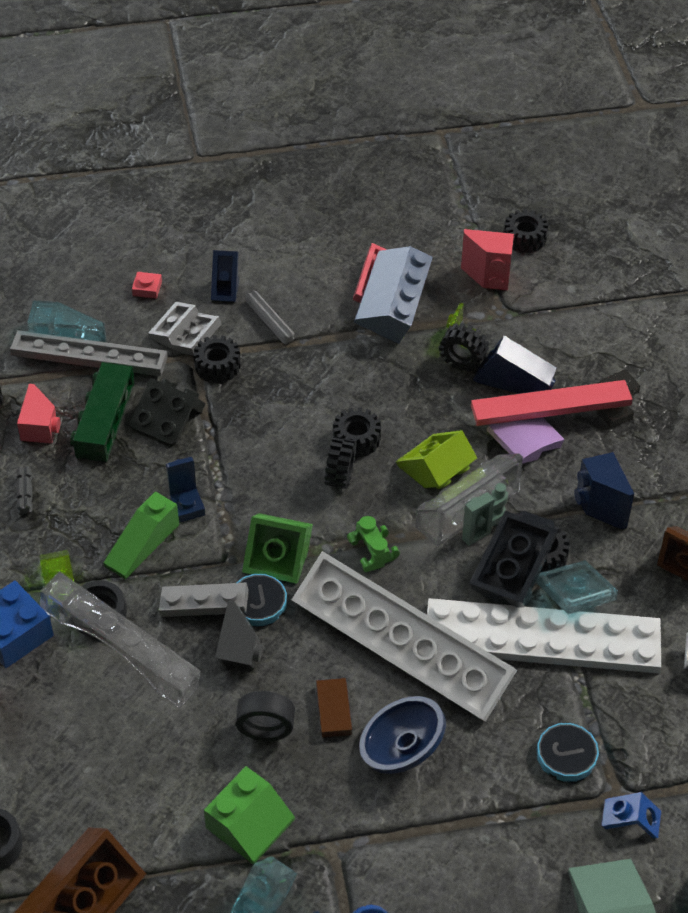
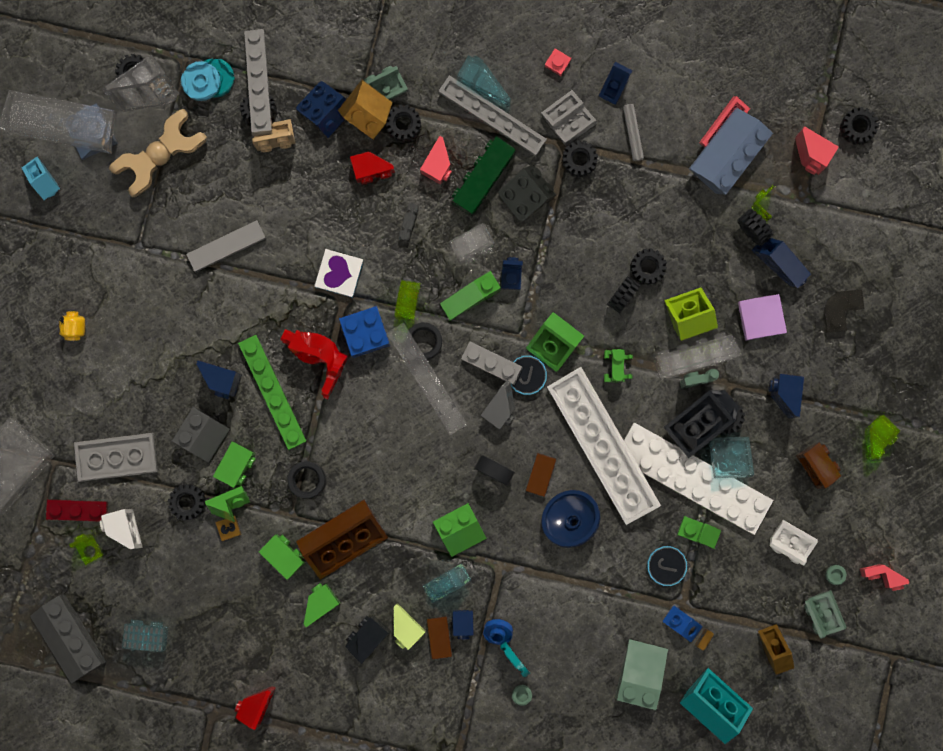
camera: 25 degrees right, 35 degrees up
coral tile [471,380,633,426] -> none
none -> clear brick [449,223,495,265]
none -> bright green slope [677,516,721,549]
none -> pearl gold tile [695,629,714,650]

